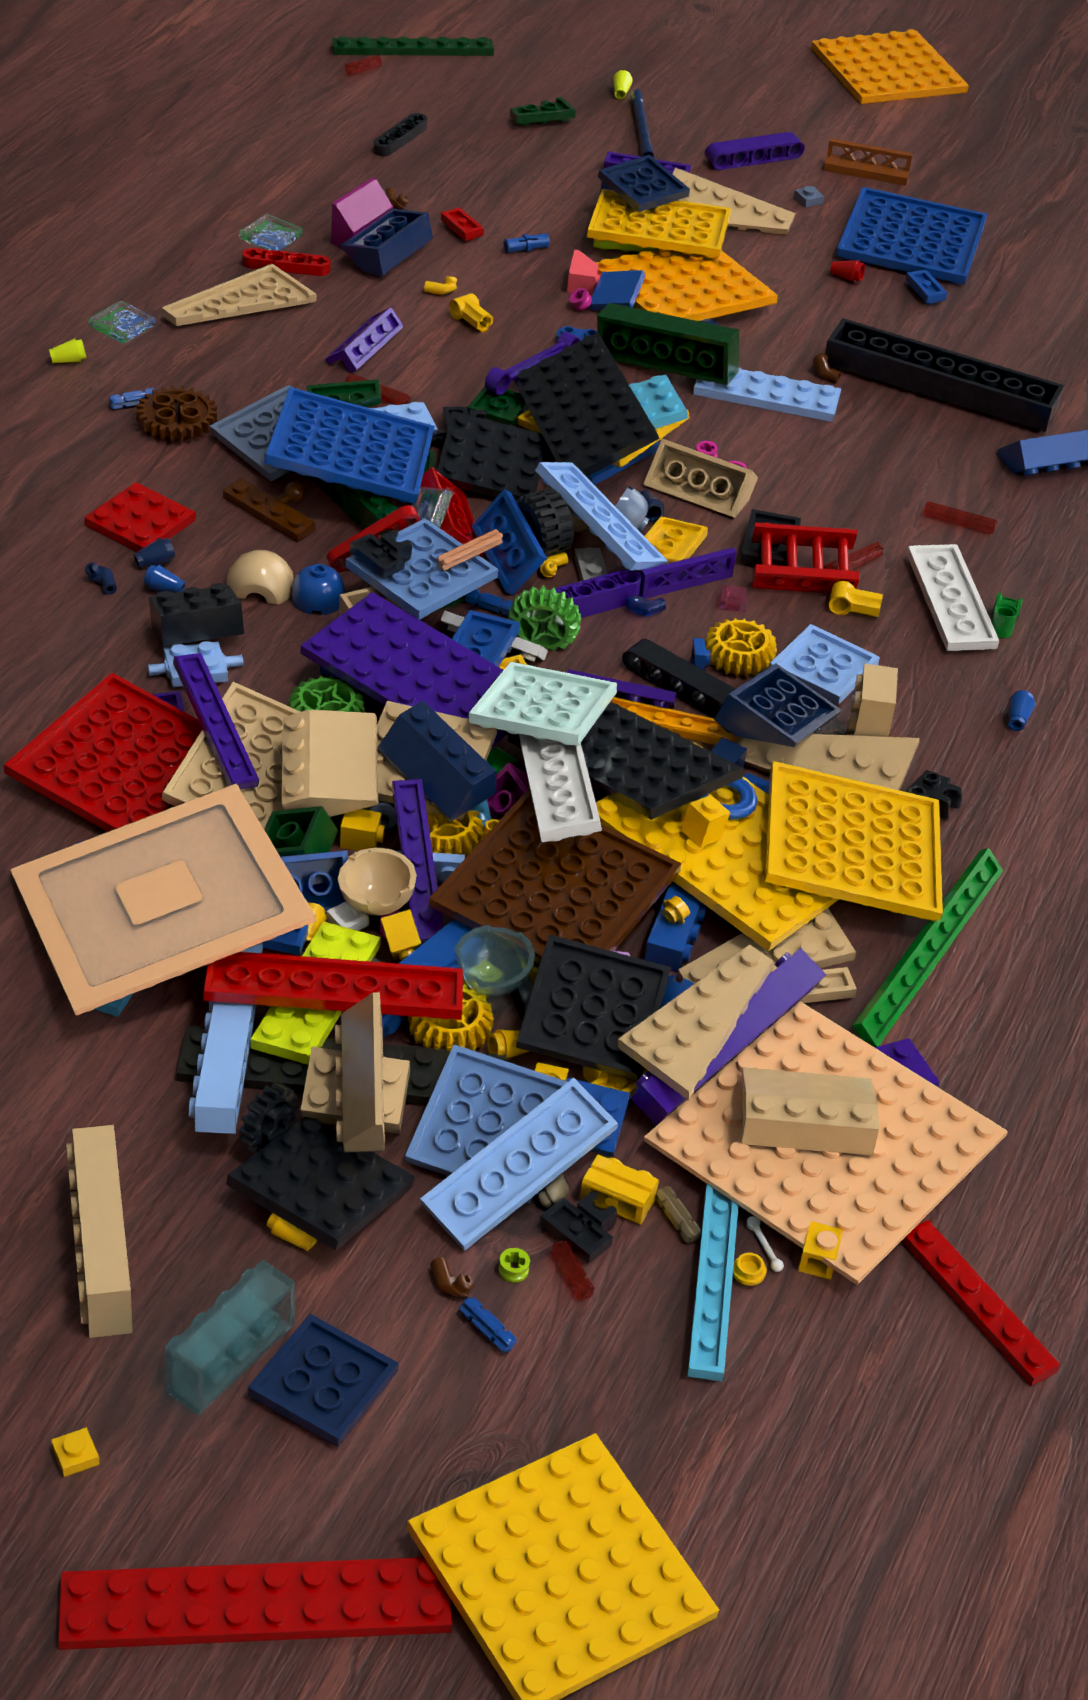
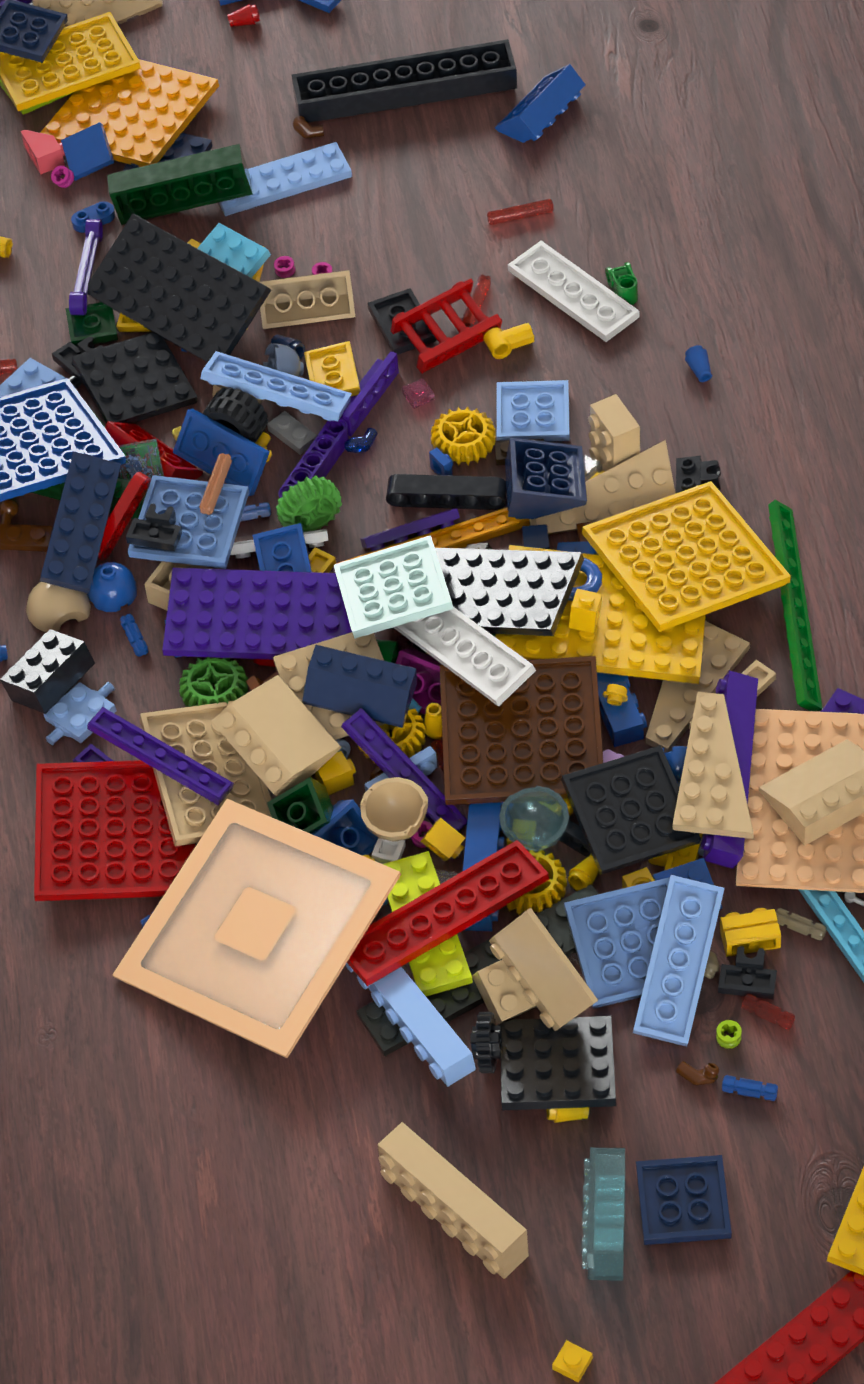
camera: 25 degrees left, 10 degrees up
none -> dark blue plate [40,451,121,594]
none -> blue axle [120,614,148,657]

